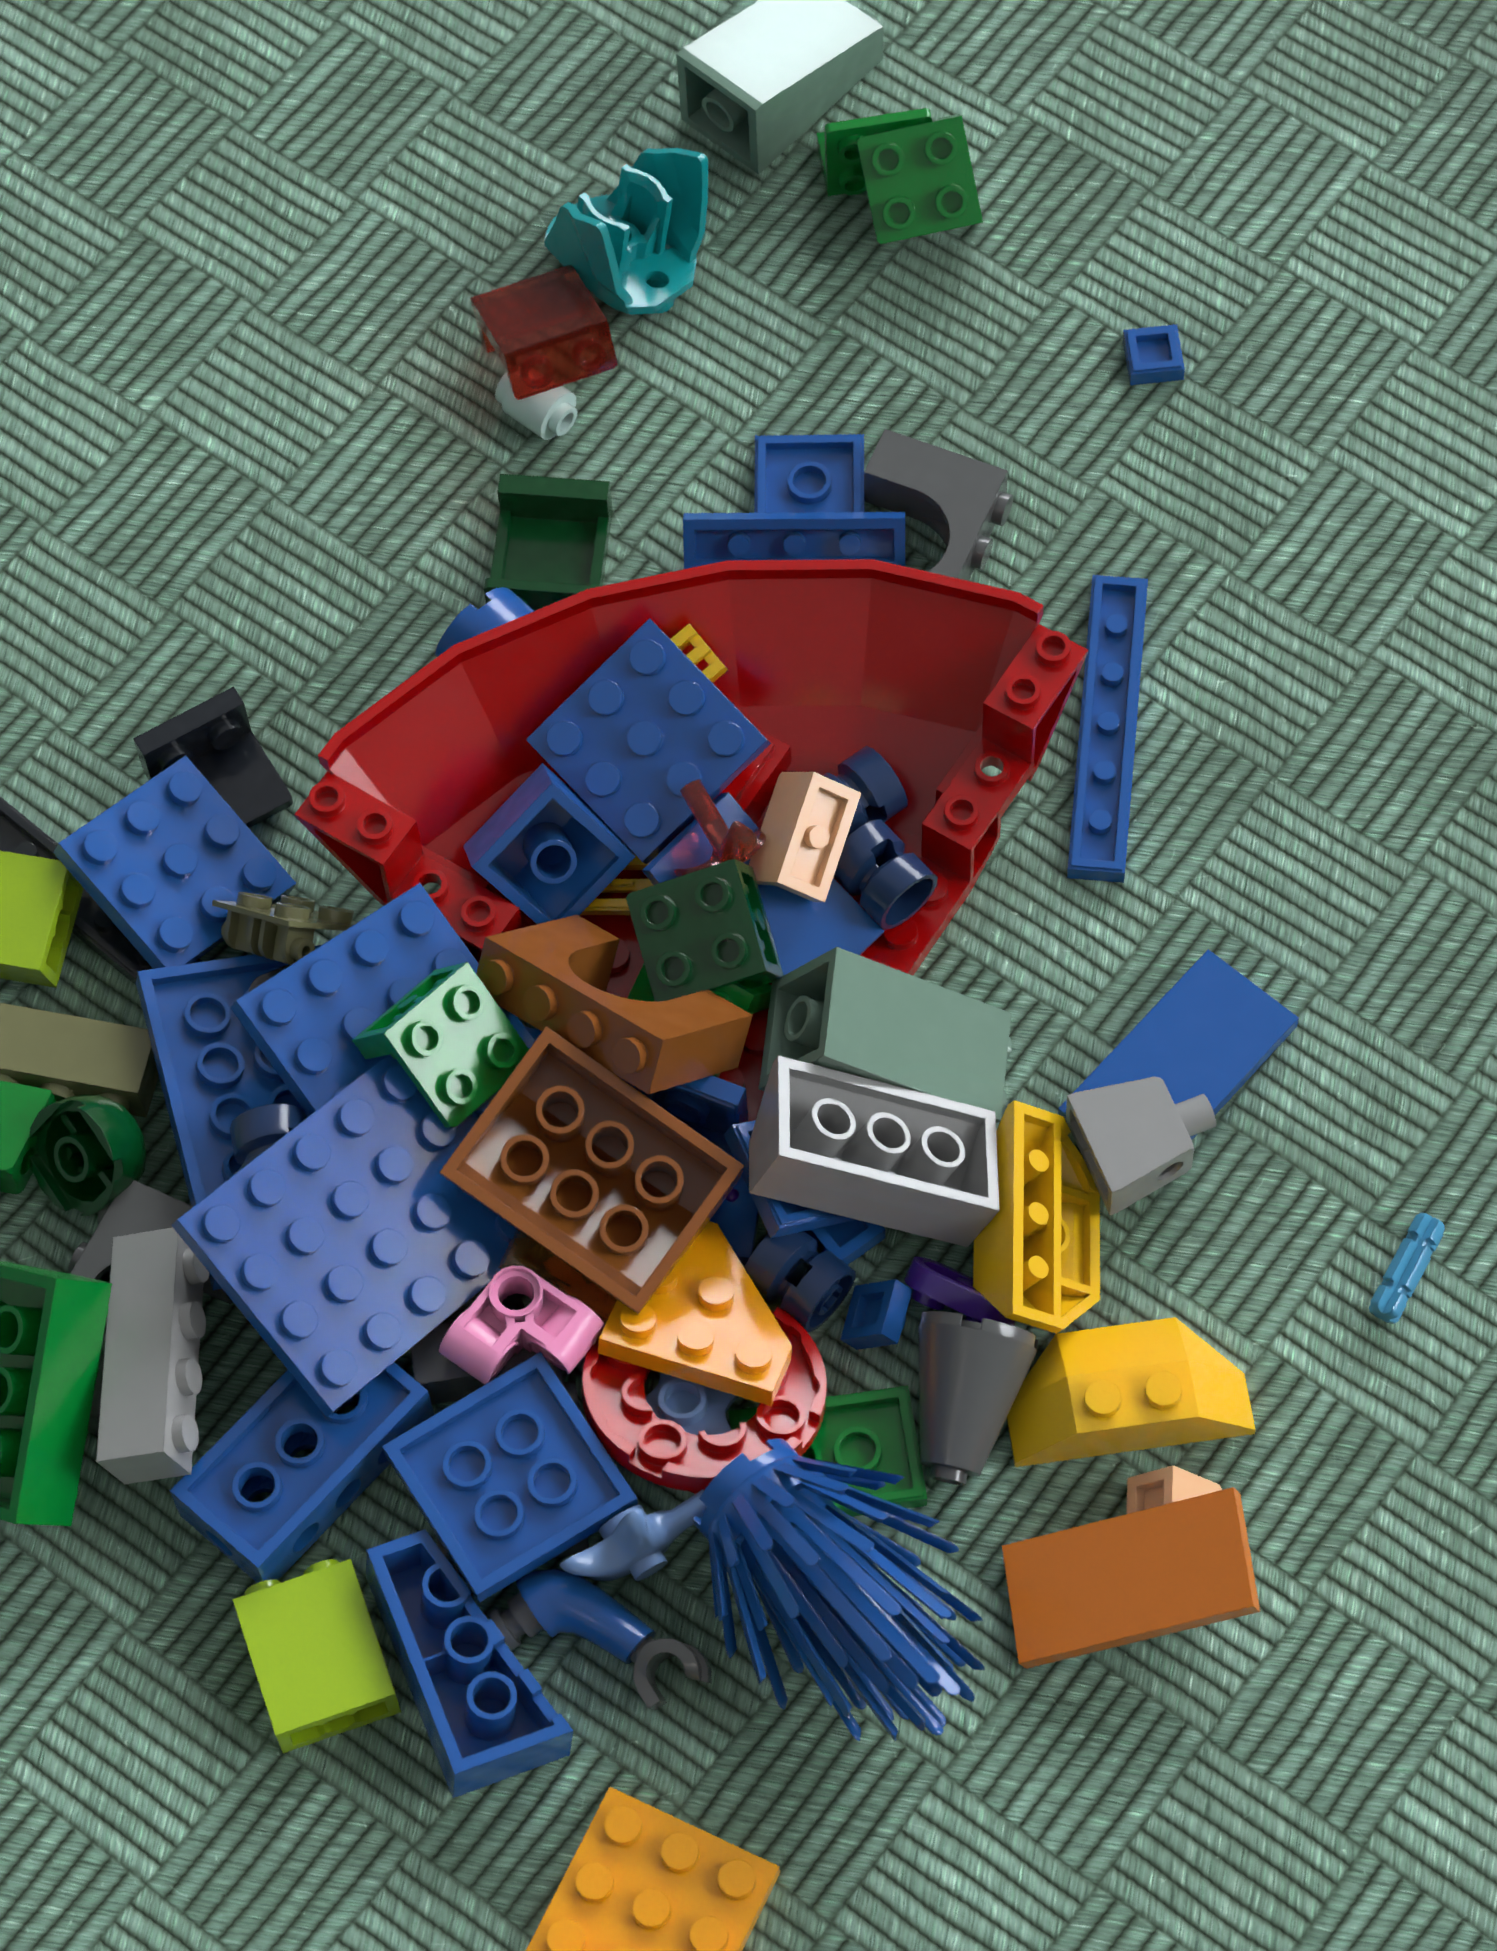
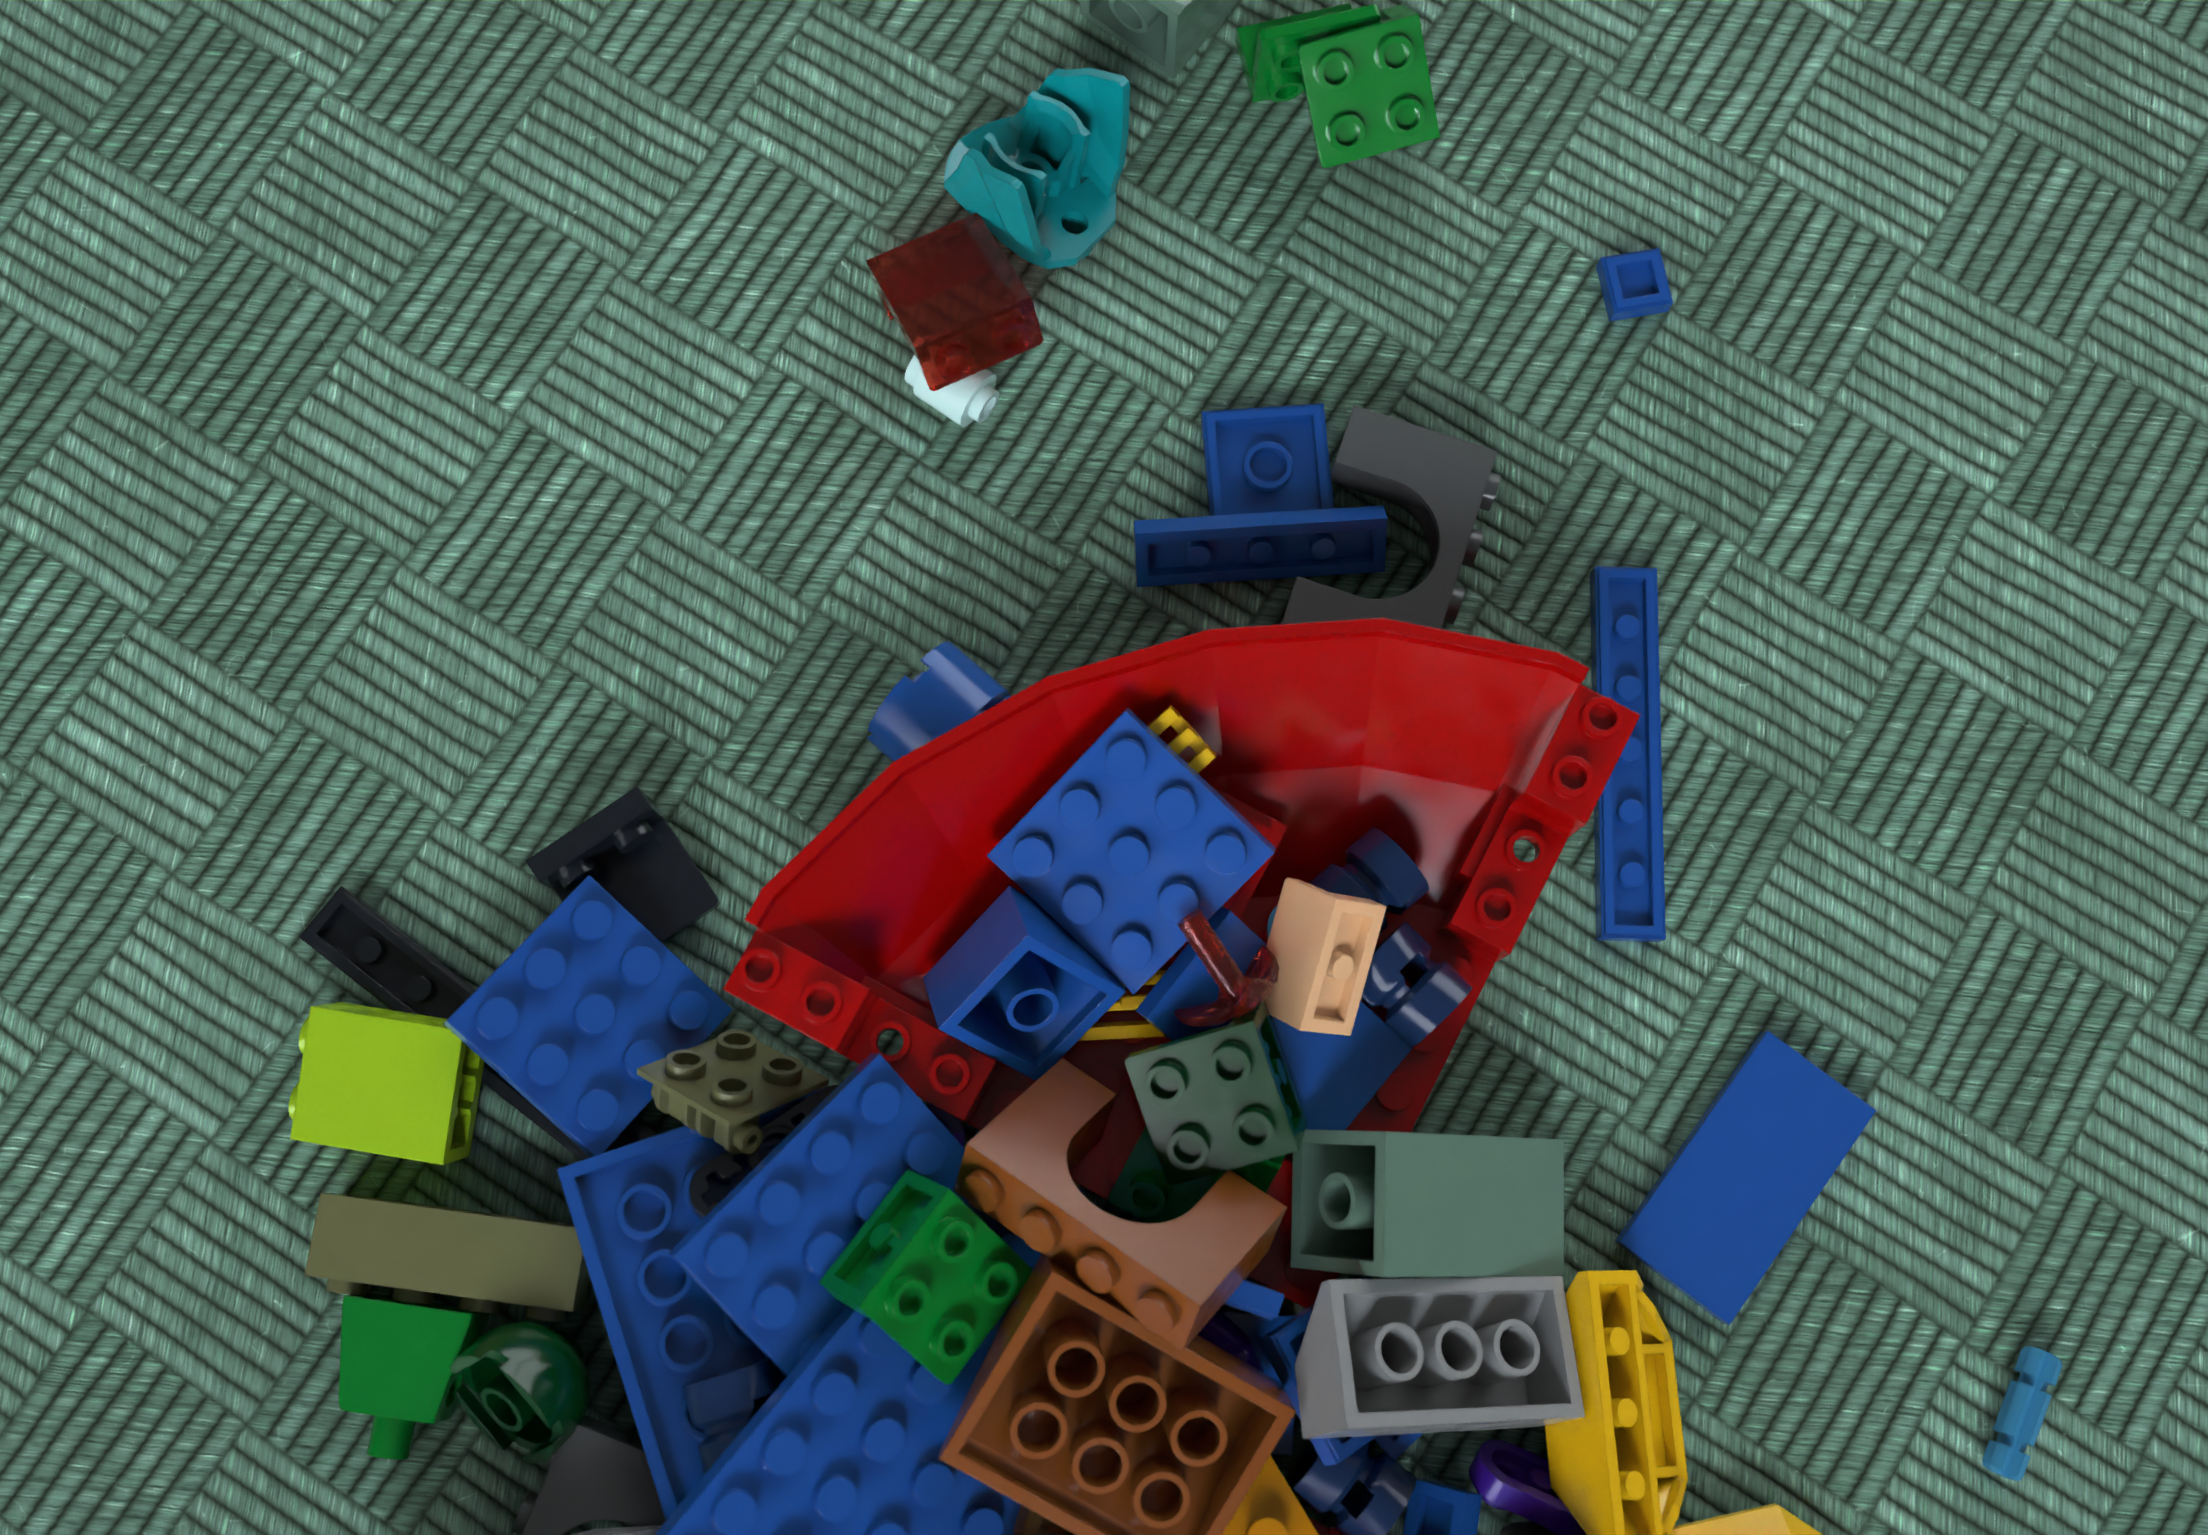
camera: 10 degrees left, 15 degrees up
dark green panel [484,474,613,611] -> none
light grey torso [1066,1077,1216,1215] -> none

